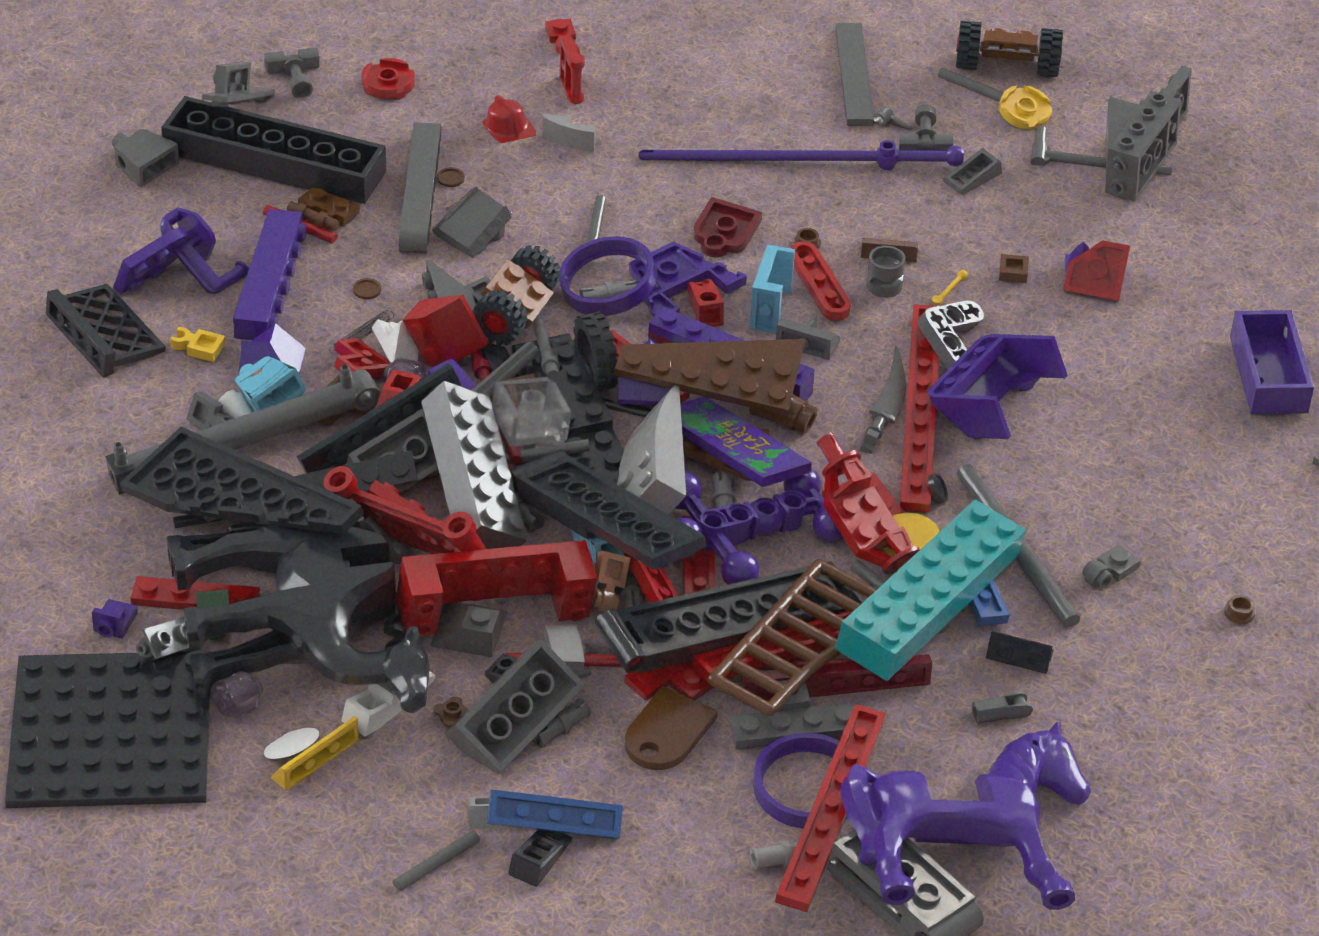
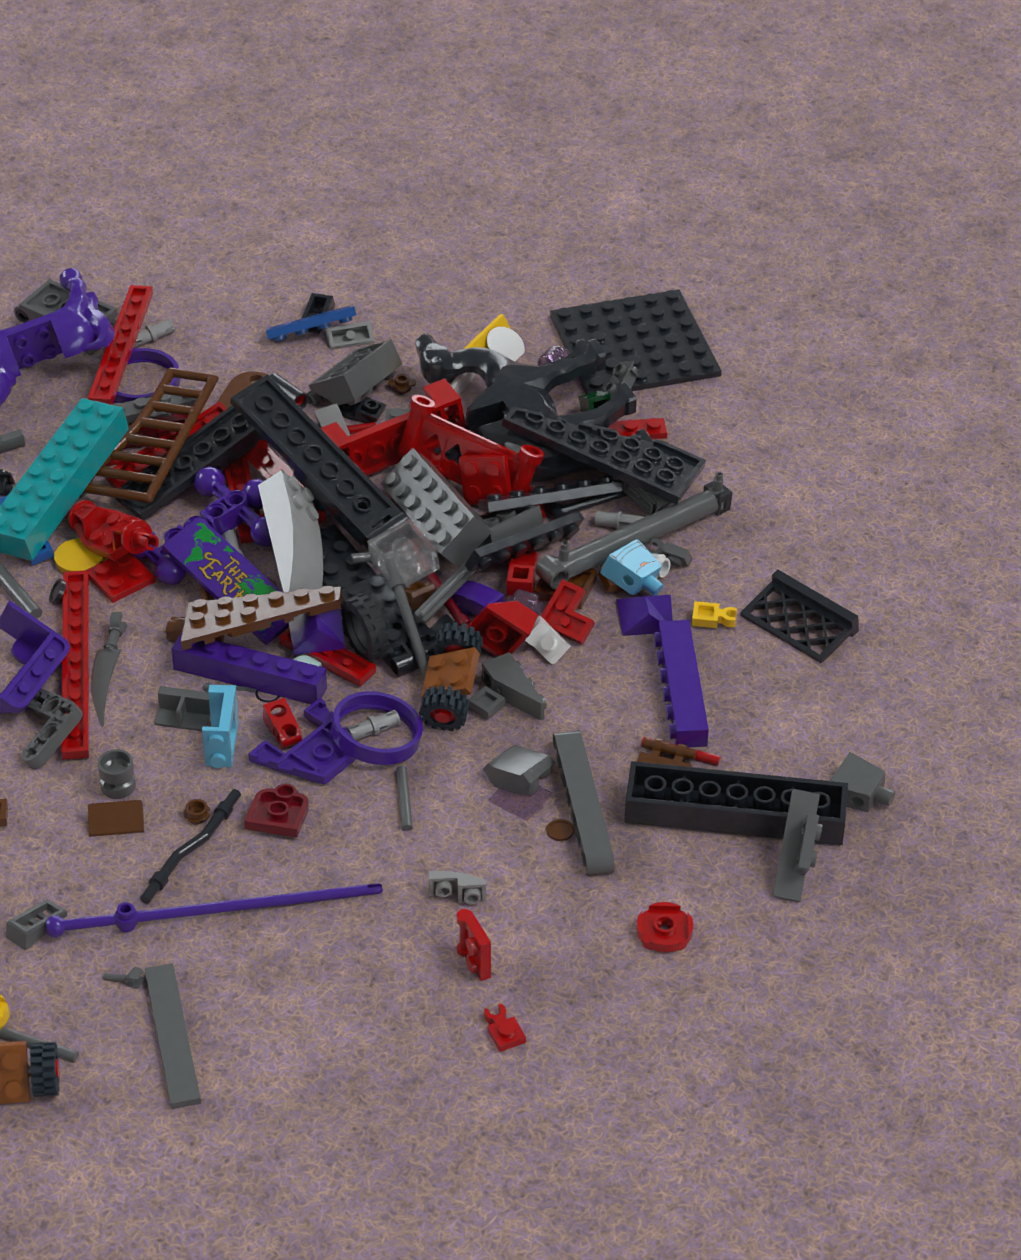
camera: 170 degrees right, 0 degrees up
dark purple bracket [91,599,138,639] -> none
dark purple plate [113,207,249,295] -> none
dark grey bar [264,48,320,98] -> none
black piece [329,310,394,354] -> none
reddish brown piece [353,278,381,299] -> none
dark grey bar [393,830,480,891] -> none
red piece [482,95,536,144] -> none
red plate [790,241,851,321] -> none
dark grey bar [899,104,954,151] -> none
yellow hinge [931,270,968,305] -> none
none -> black bar [140,789,241,904]

